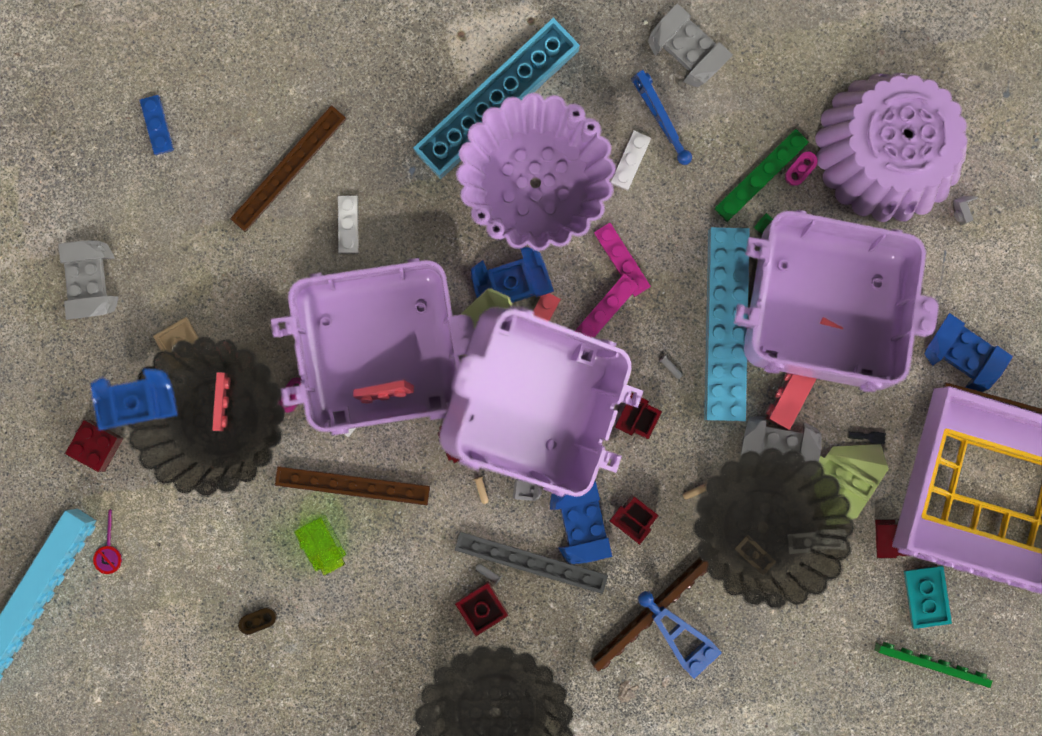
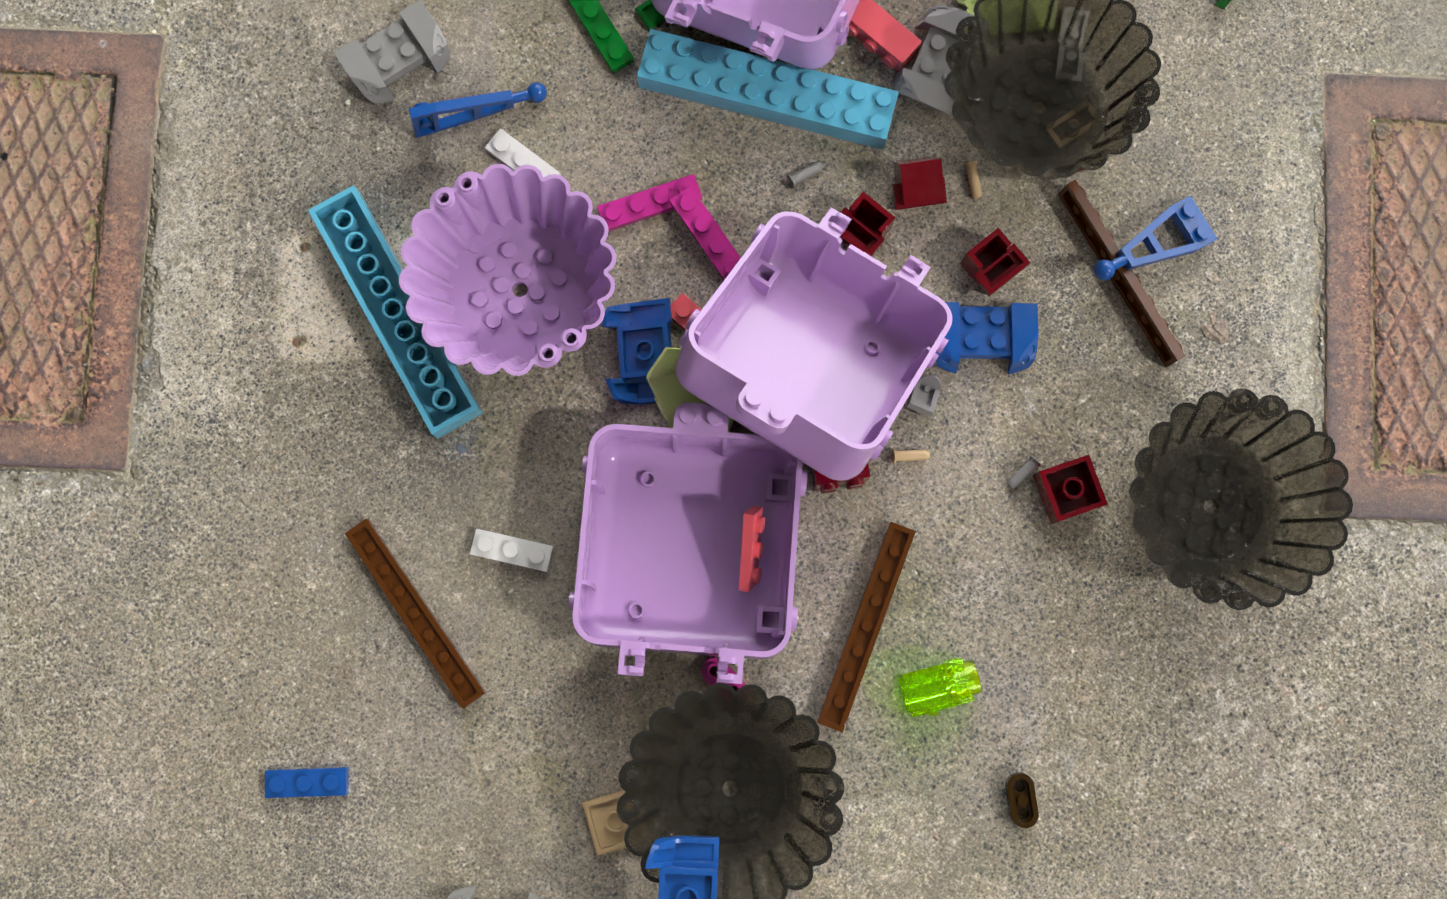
camera: 75 degrees left, 5 degrees down
coral plate [212,372,230,431] -> none
dark grey plate [455,531,608,594] -> none
none -> dark red plate [892,156,947,210]

